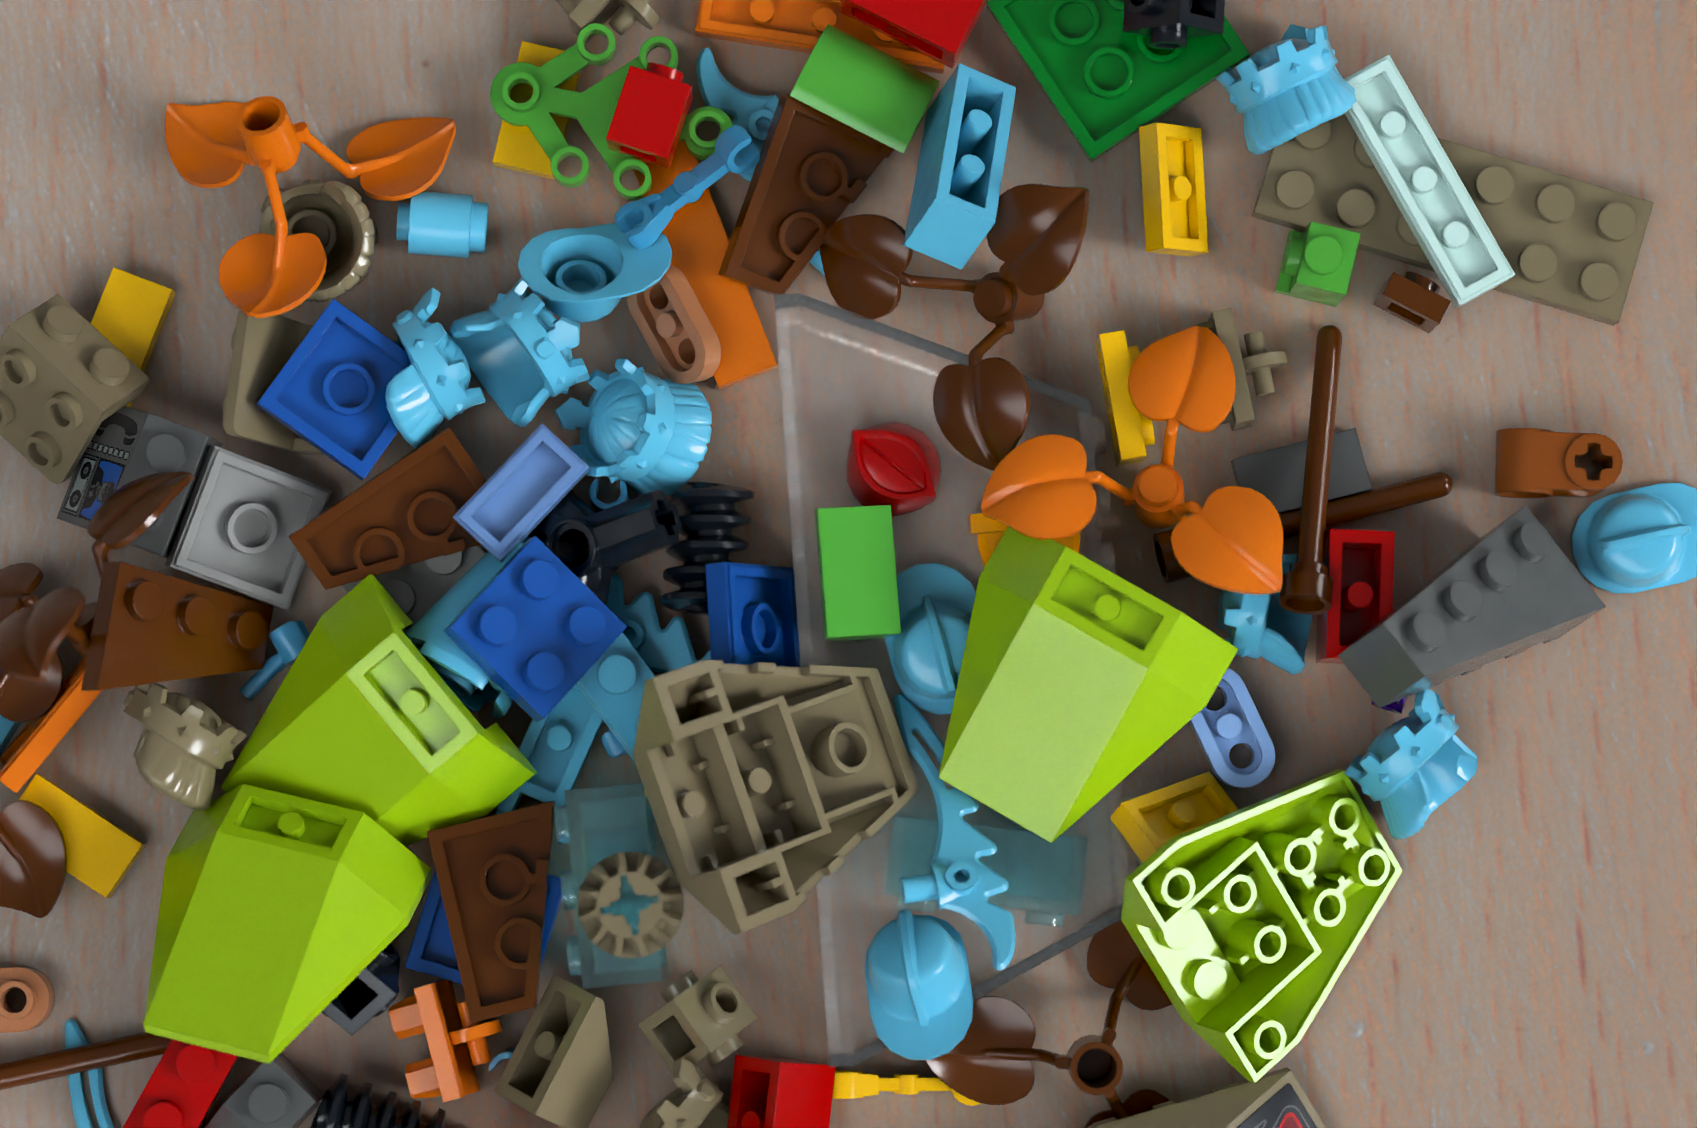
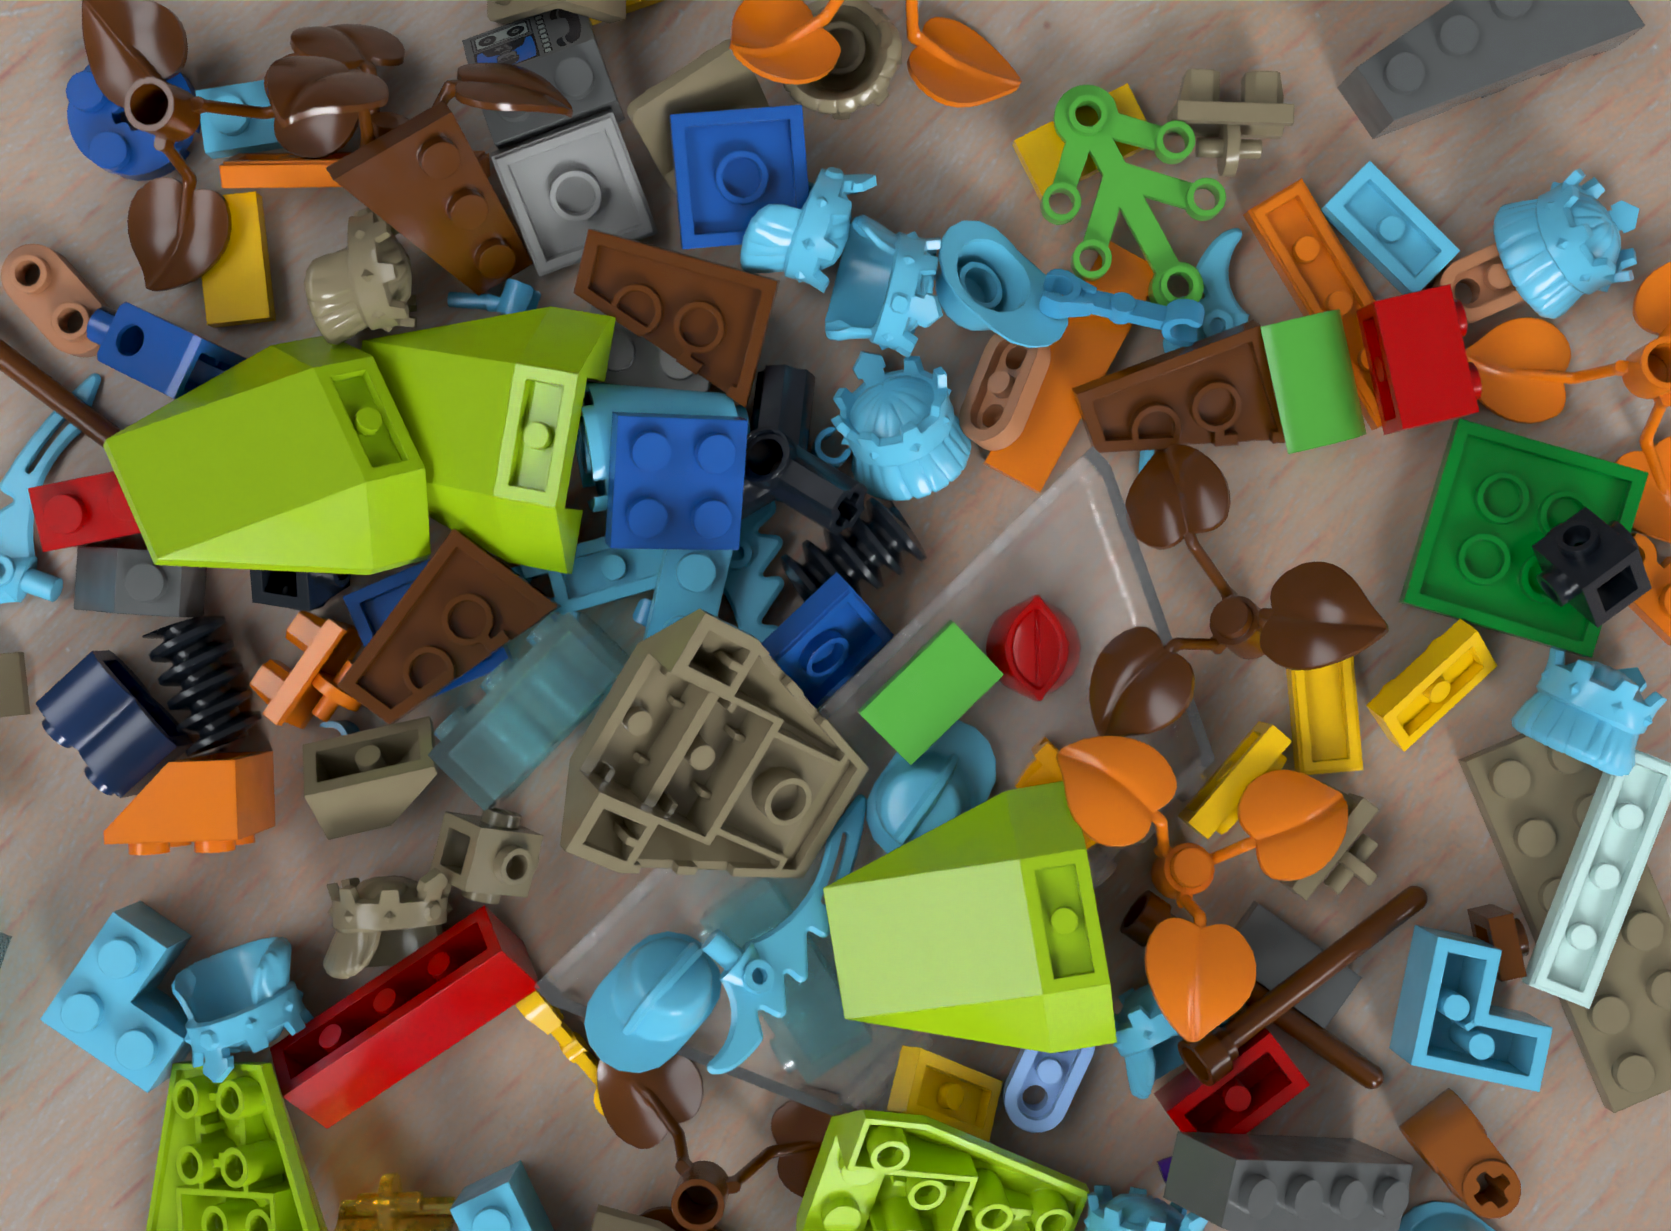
camera: 50 degrees right, 5 degrees up
medium azure brick [396,191,489,258] -> none
medium blue tile [453,423,590,563] -> none
dark tan gear [578,852,684,958] -> none
red brick [606,62,693,169] -> none
medium azure brick [903,63,1016,270] -> none
bright green brick [1275,221,1361,307] -> none
none -> blue torso [86,302,247,399]
none -> yellow tile [1286,656,1363,775]
none -> medium azure brick [1389,925,1553,1092]

